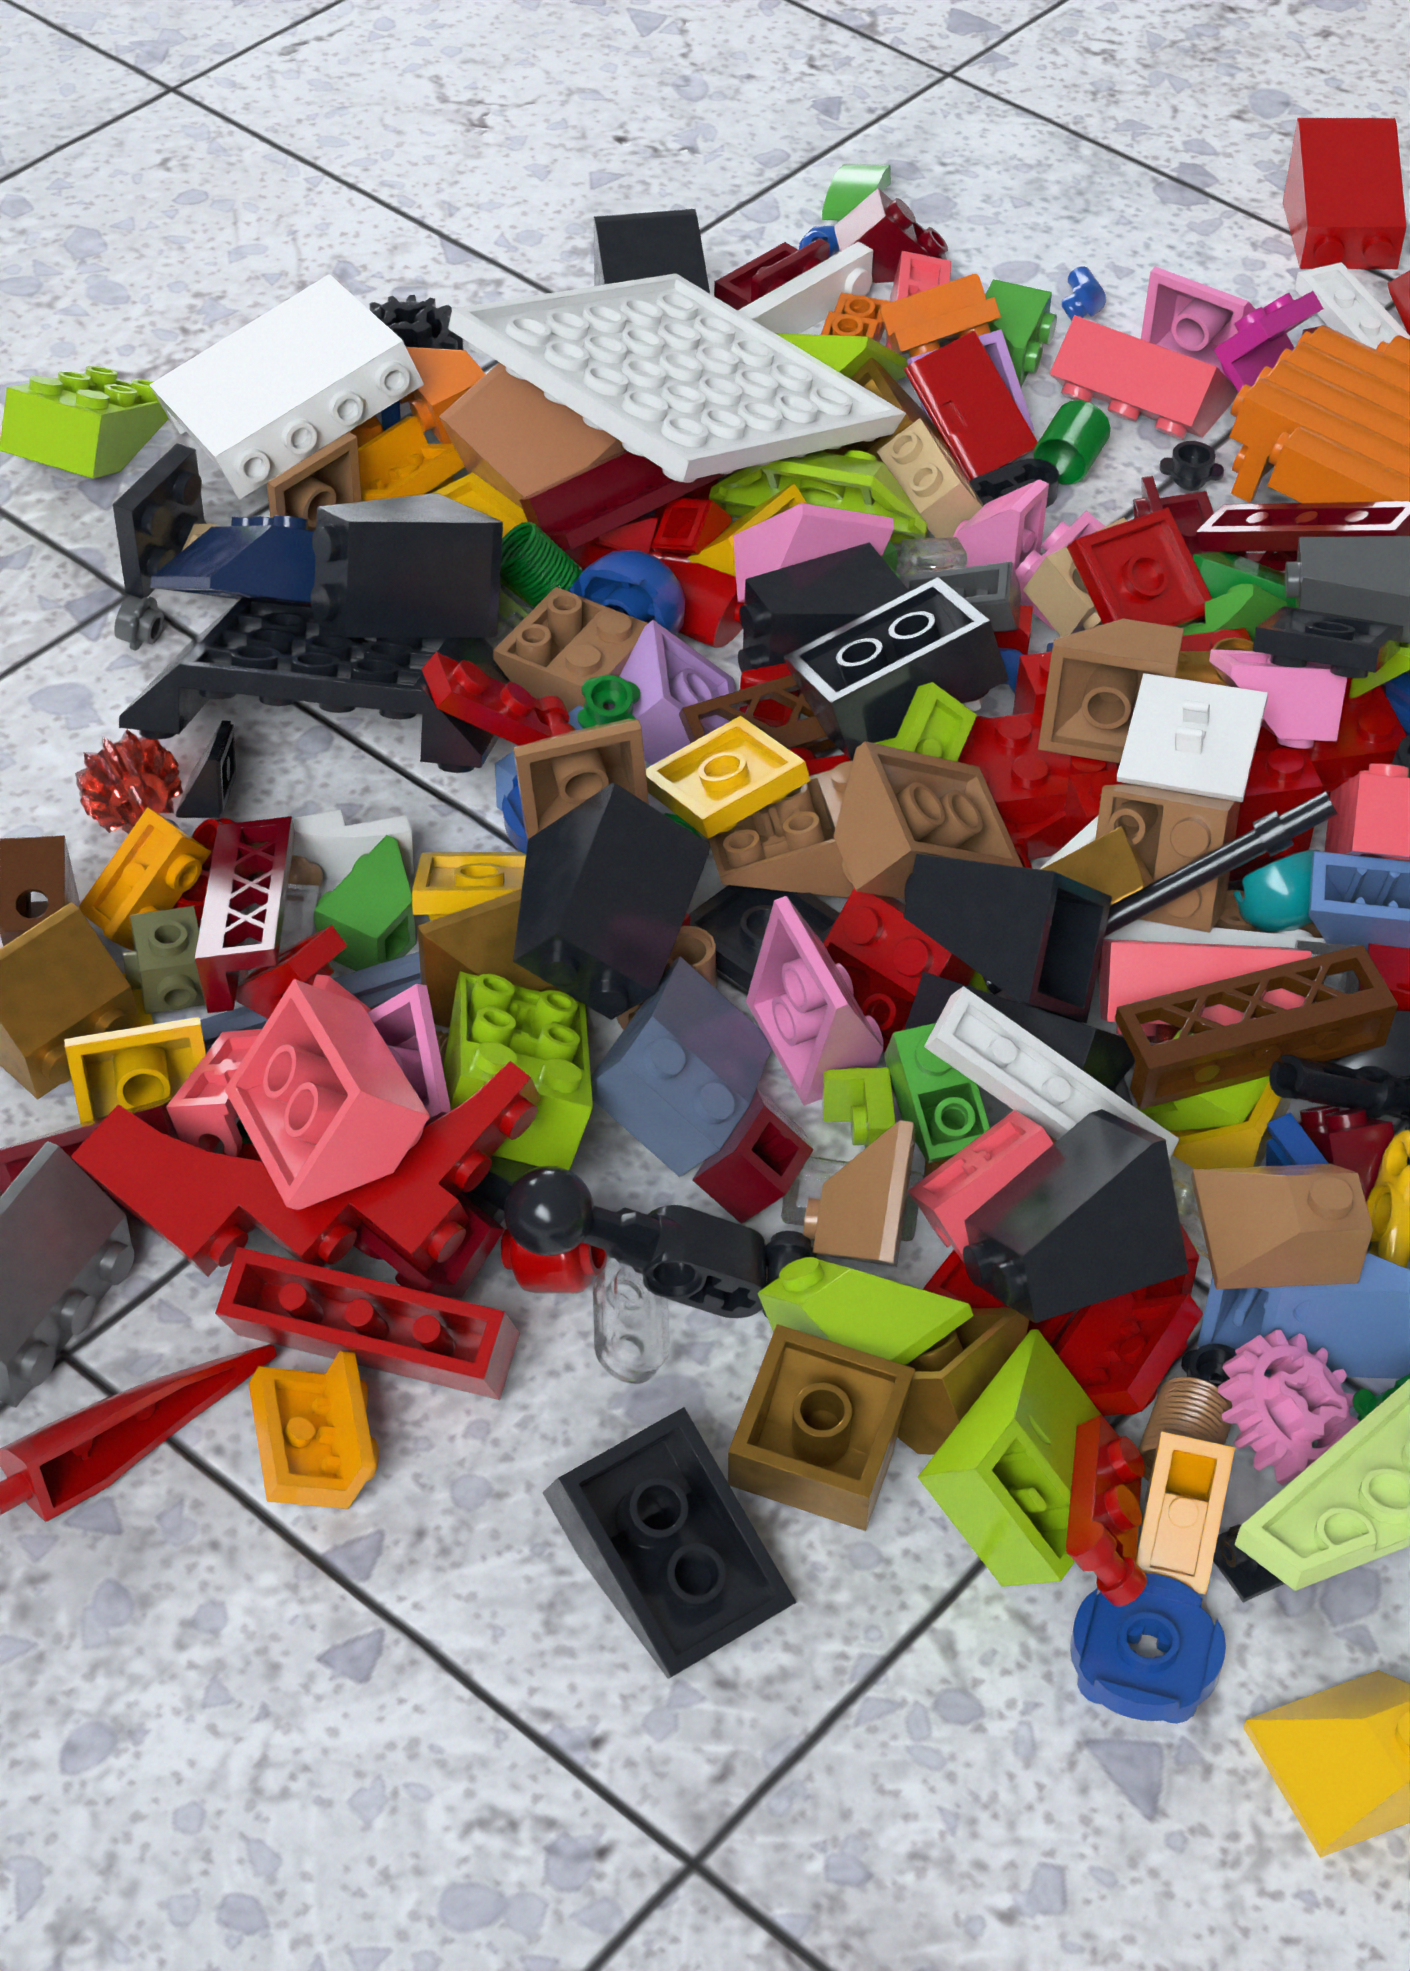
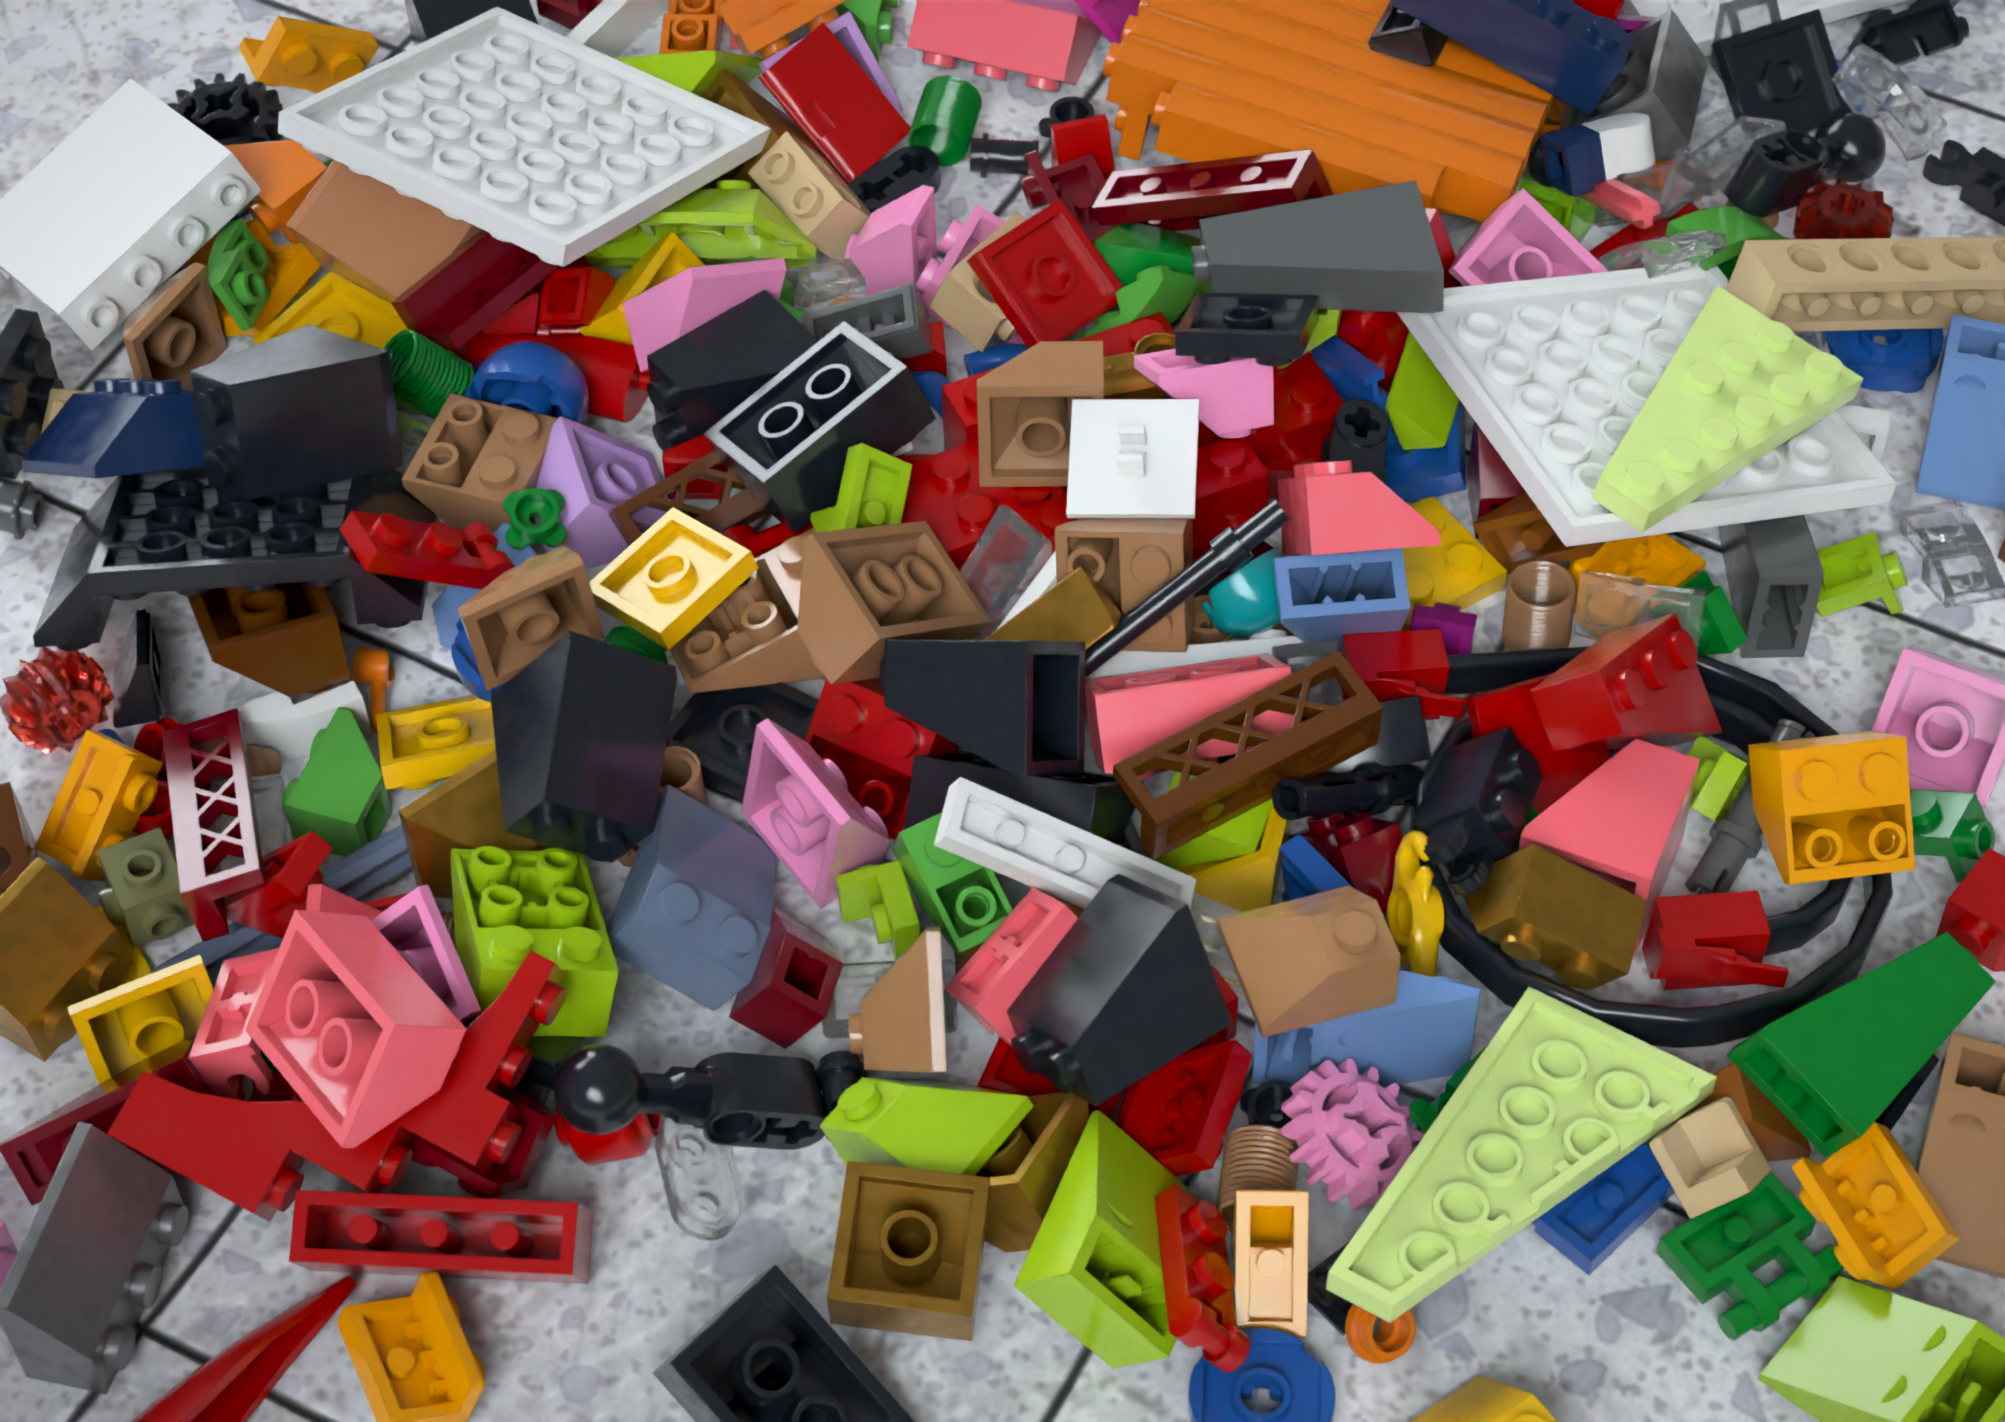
camera: 10 degrees left, 5 degrees up
none -> reddish brown slope [187,582,351,697]
none -> bright green slope [207,218,272,331]
none -> light orange bracket [238,16,379,94]
none -> orange hand [353,647,395,733]
none -> clear slope [960,505,1052,640]
none -> black pin [970,133,1039,178]
none -> red slope [1051,114,1115,182]
none -> orange plate [1345,1304,1416,1364]

